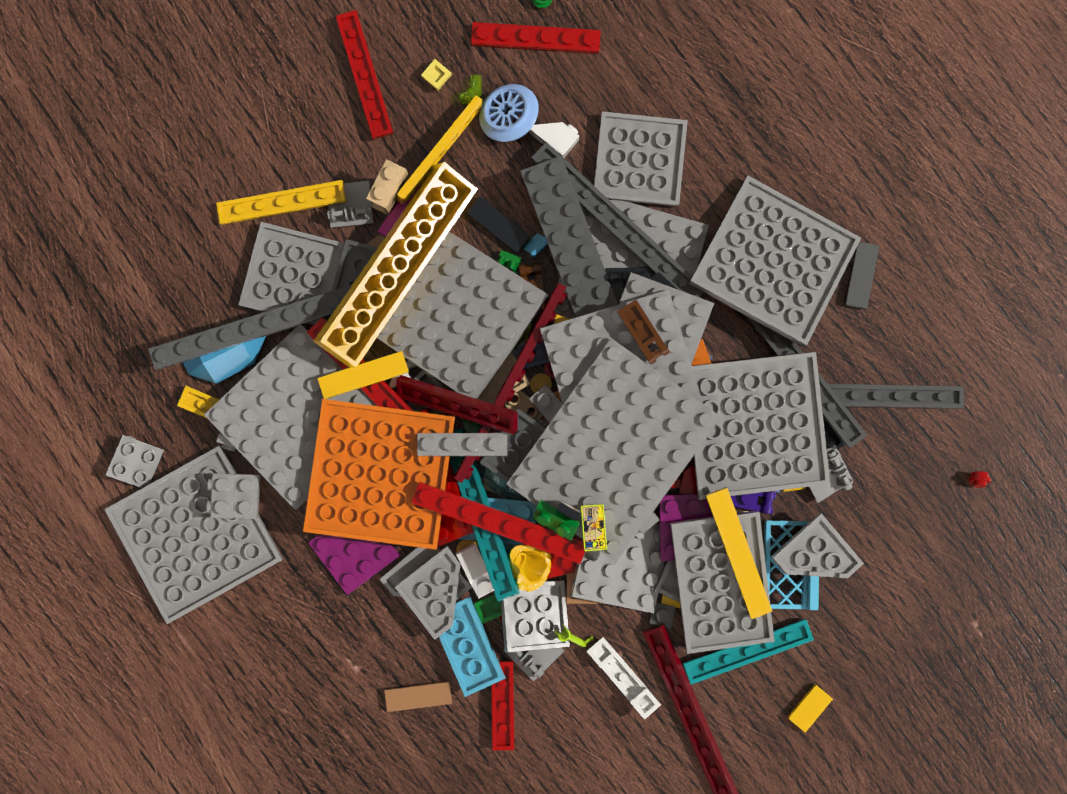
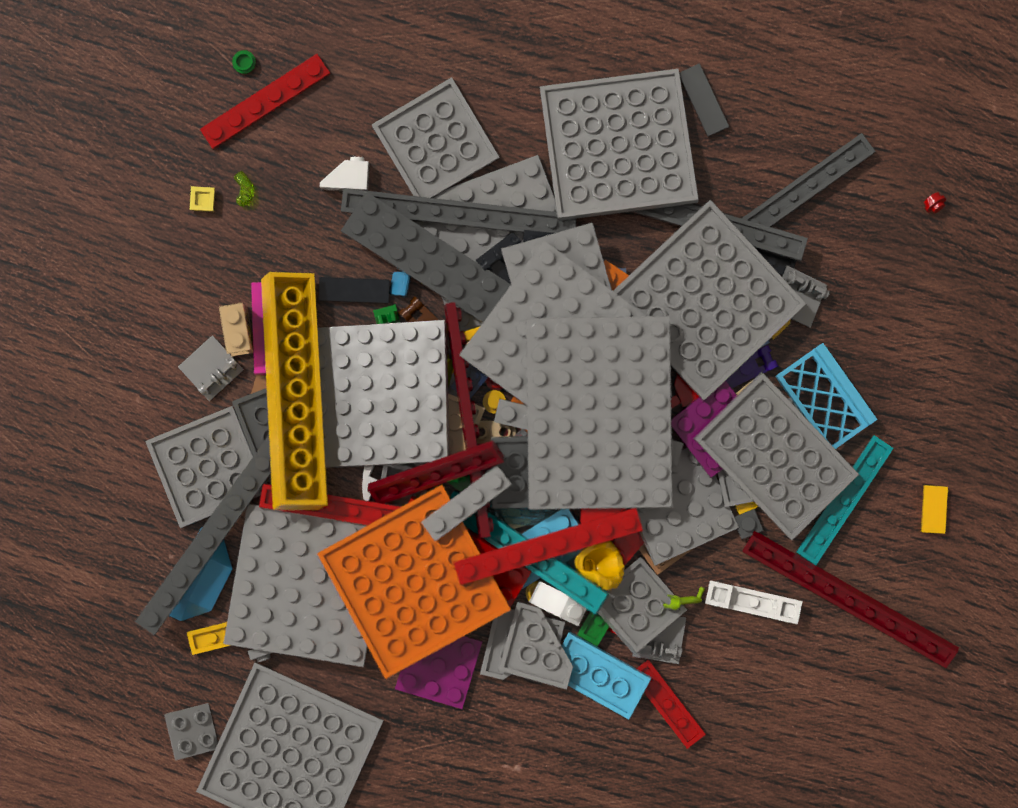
camera: 30 degrees left, 0 degrees up
light grey plate [207,473,260,519] -> none
yellow tile [216,180,347,225] -> none
yellow tile [317,351,409,399] -> none
red plate [336,10,394,140] -> none
medium nougat tile [384,681,453,712] -> none
yellow tile [397,96,482,205] -> none
light blue piece [479,84,539,142] -> none
green plate [532,500,580,541] -> none
black tile [557,500,581,521] -> none
tile [581,504,607,551] -> none
reddish brown plate [617,299,670,365] -> none
yellow tile [705,487,772,619] -> none
light grey plate [771,513,864,578] -> none

